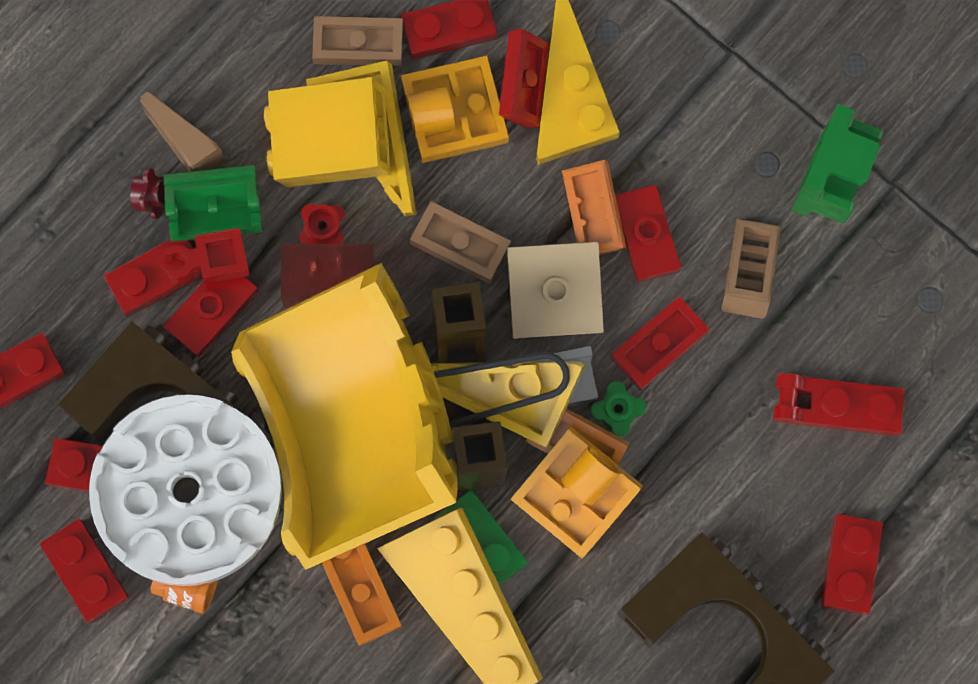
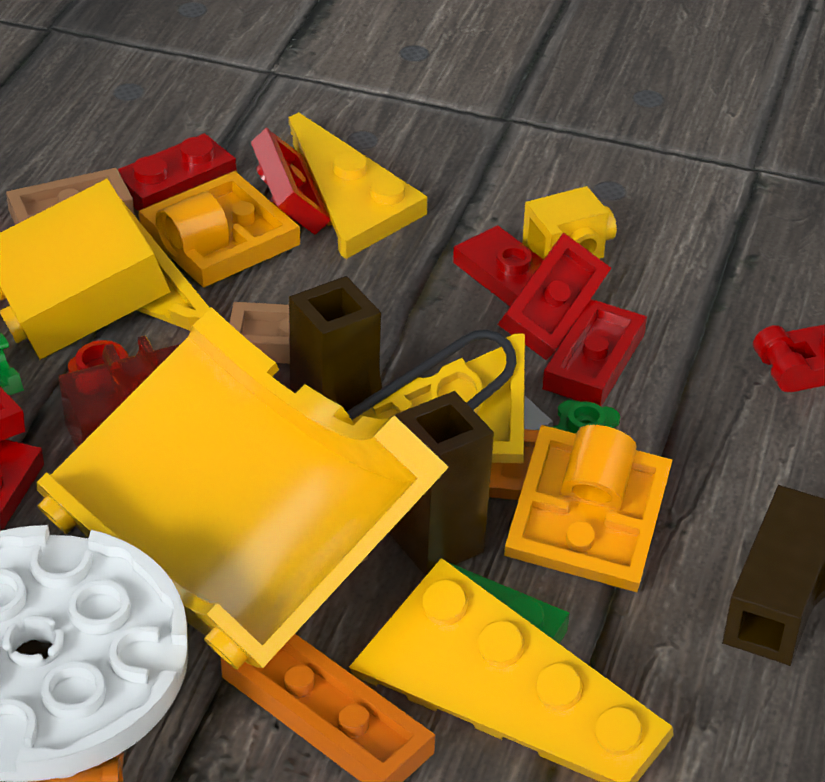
camera: 20 degrees left, 35 degrees down
tan plate [507,242,604,339] -> none
orange plate [562,160,627,255] -> none
medium nougat slope [721,218,781,319] -> none
green panel [791,104,884,224] -> none
none -> red plate [497,232,611,361]
none -> yellow brick [522,186,617,259]

